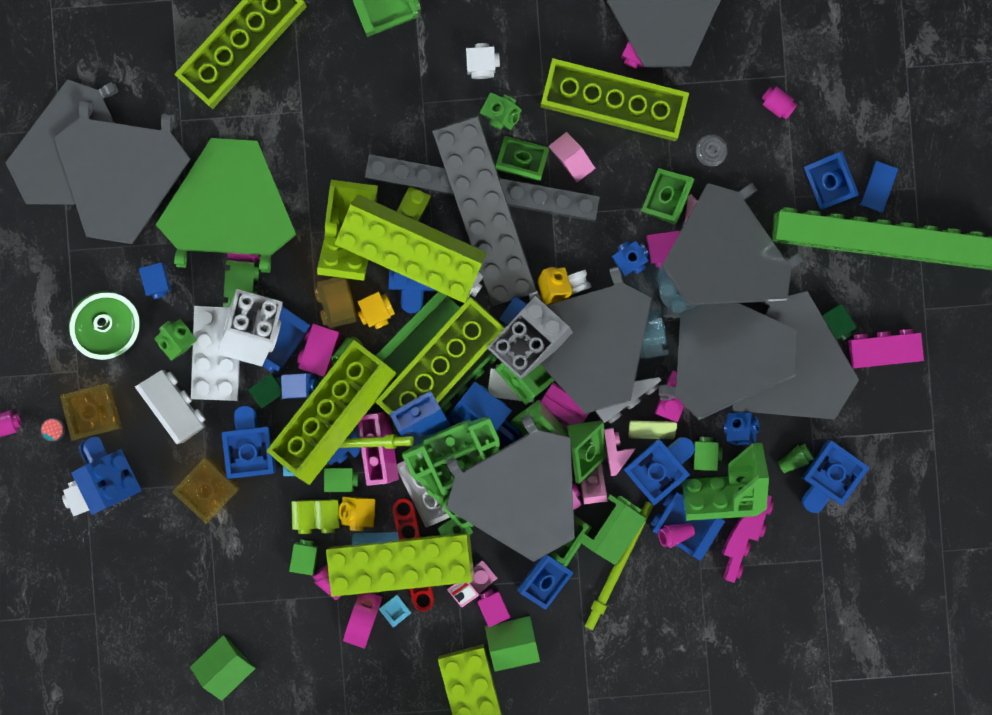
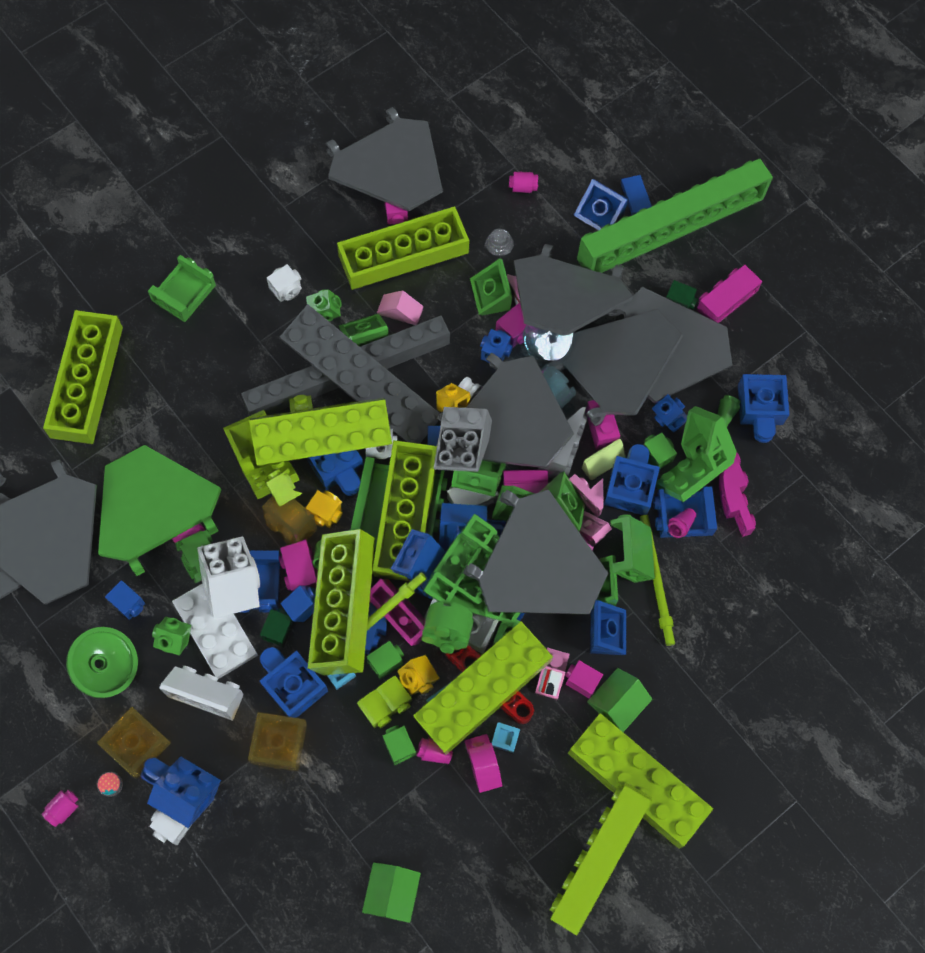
camera: 40 degrees left, 20 degrees down
none -> lime window [264,469,303,506]
none -> bright green brick [422,602,474,654]

